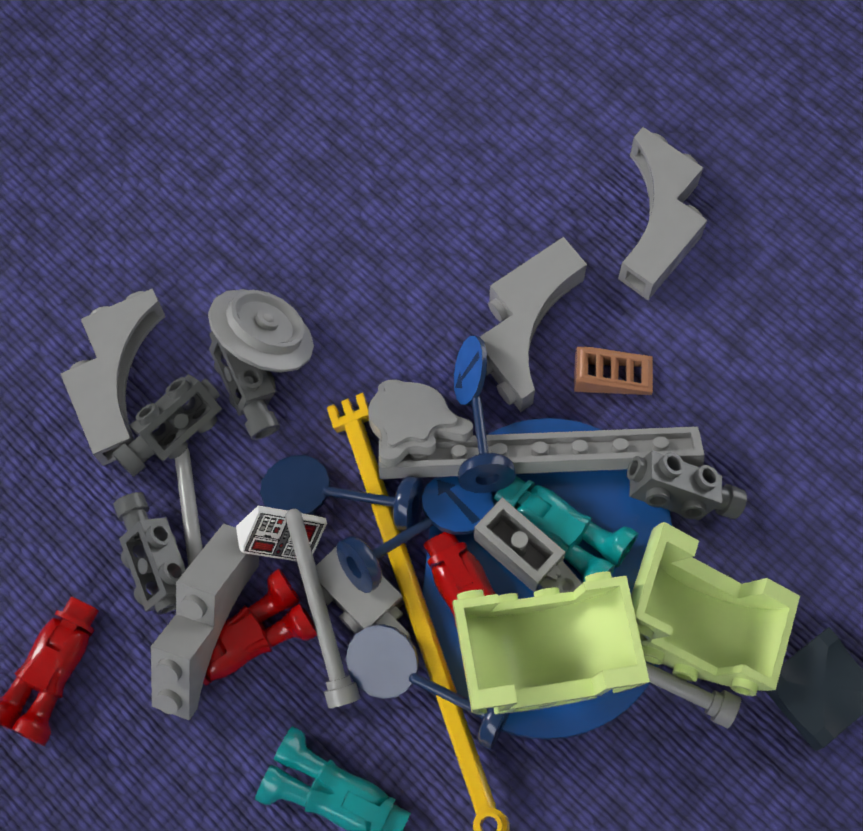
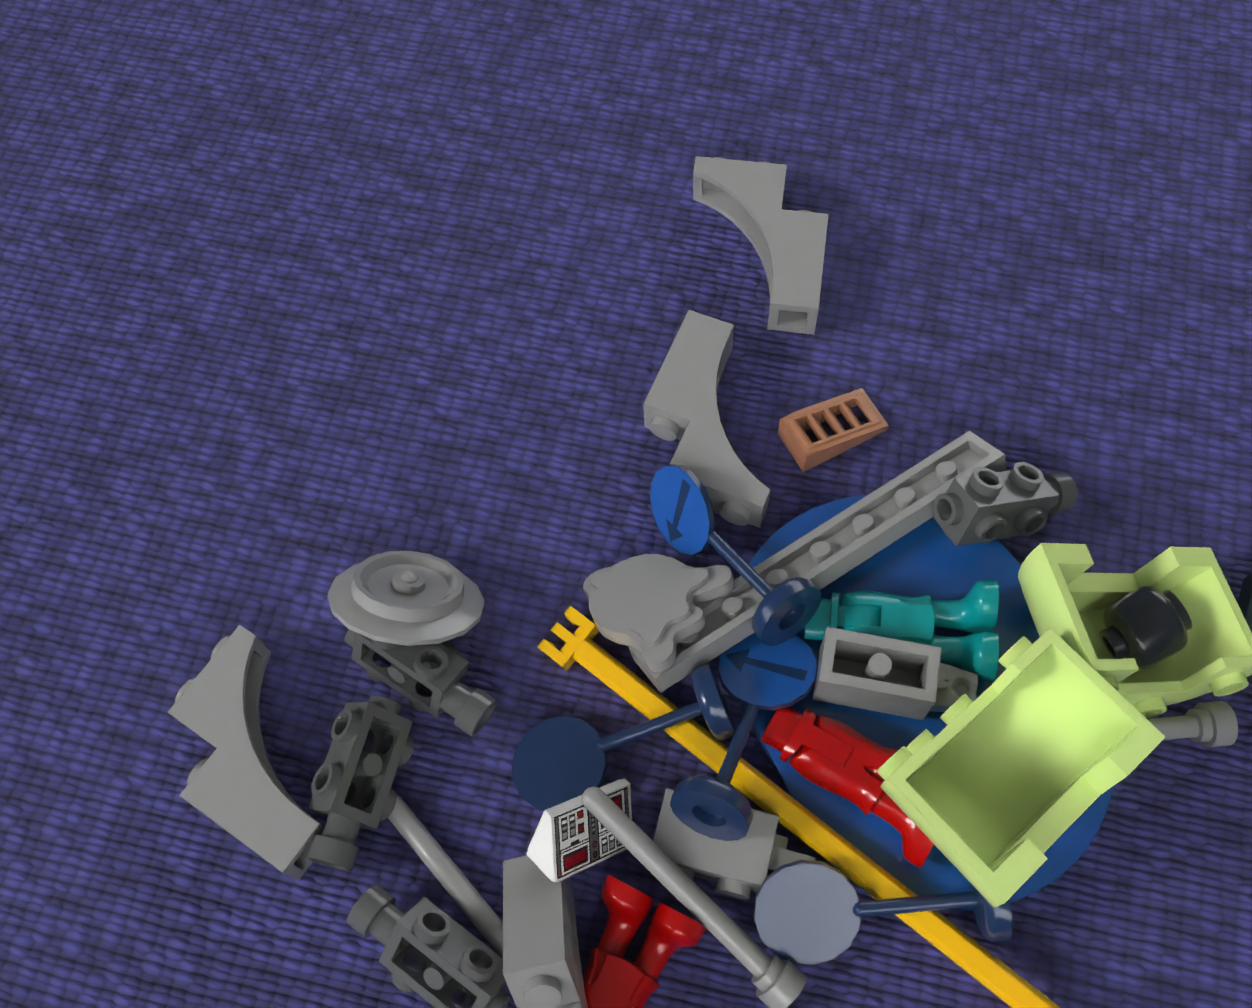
camera: 30 degrees left, 5 degrees down
none -> black head [1099,586,1192,669]

